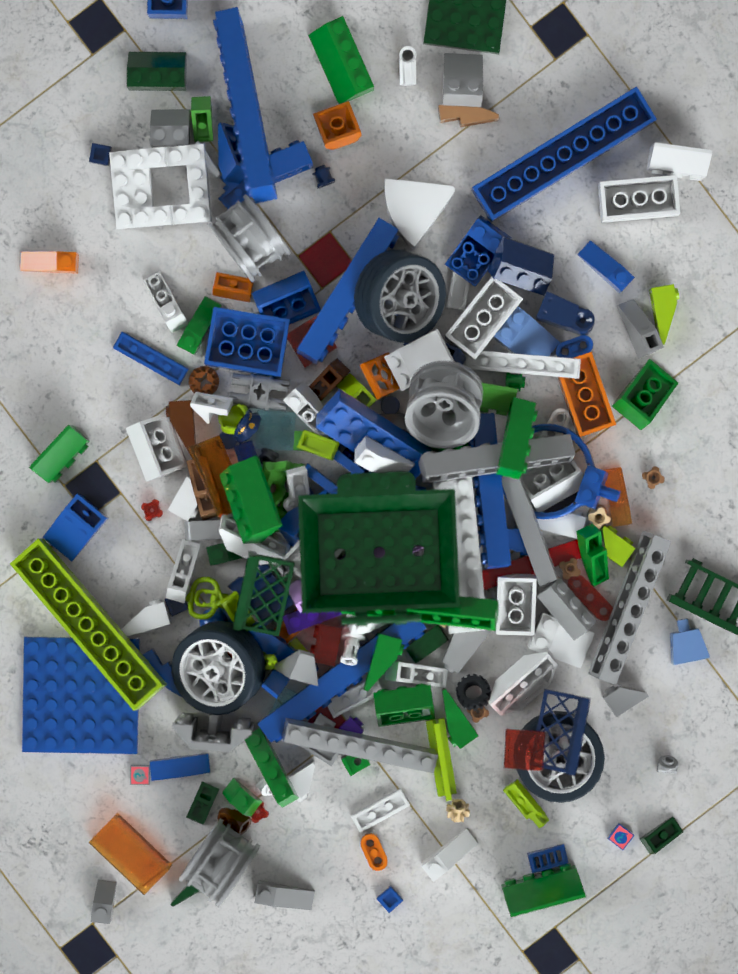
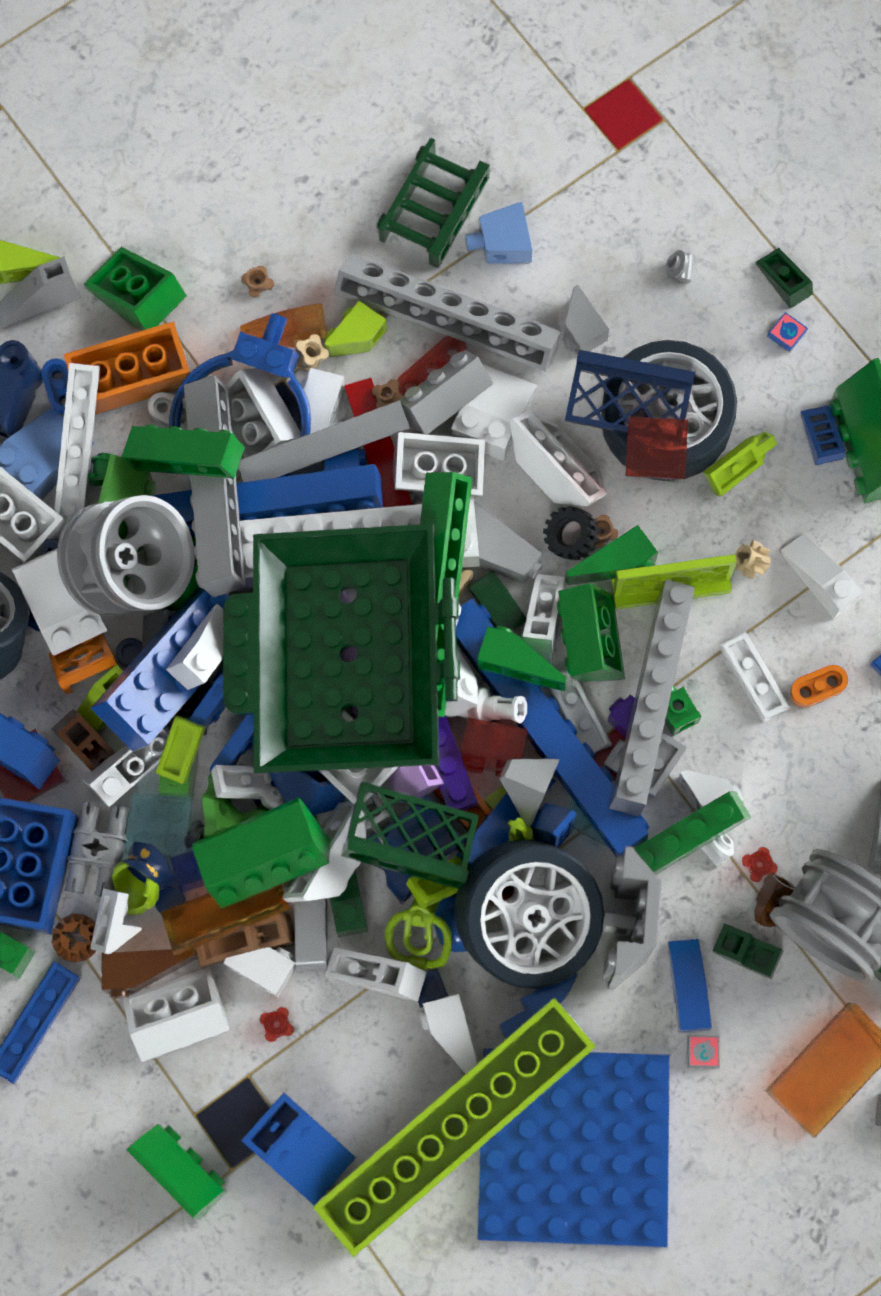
camera: 85 degrees left, 15 degrees down
green slope [222,778,263,817] -> none
green slope [576,524,609,587] -> none

